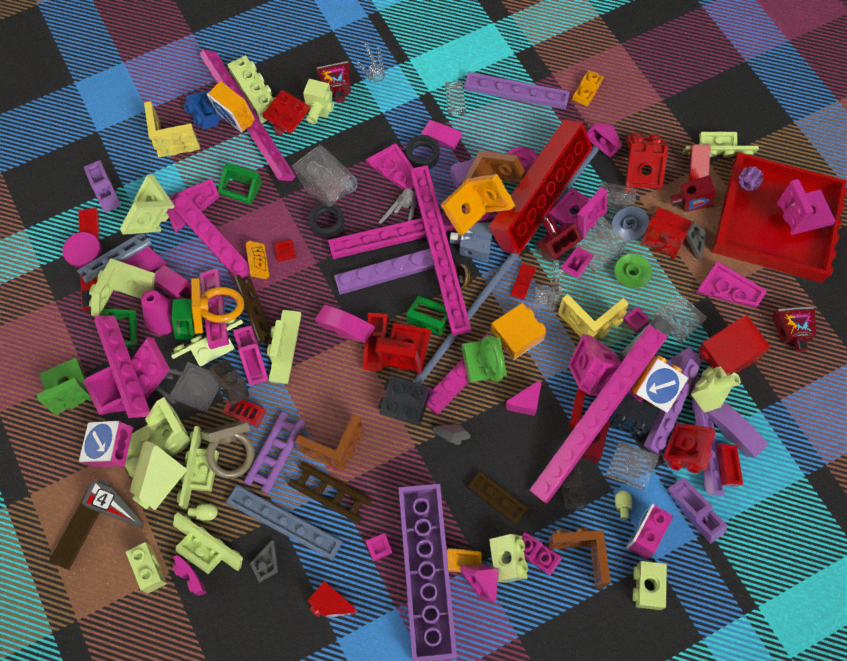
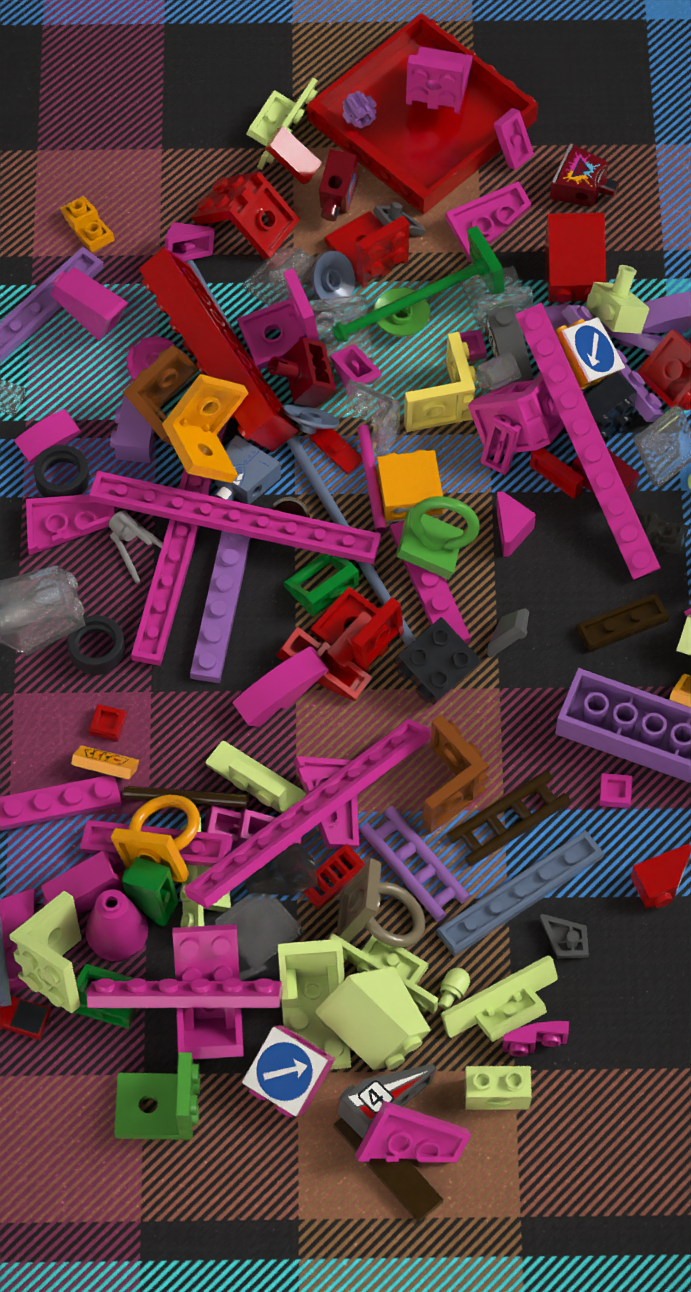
camera: 65 degrees left, 5 degrees down
none -> dark pink slope [51,267,127,342]
none -> dark pink plate [184,719,431,908]
none -> sand blue dish [283,404,339,434]
none -> dark pink wing [294,756,359,850]
none -> green tile [331,226,506,343]
none -> dark pink wing [355,1101,471,1162]
none -> dark pink bar [357,425,387,532]
none -> clear slope [475,351,523,393]
none -> dark pink tile [480,414,522,475]
none -> dark pink plate [493,108,534,170]

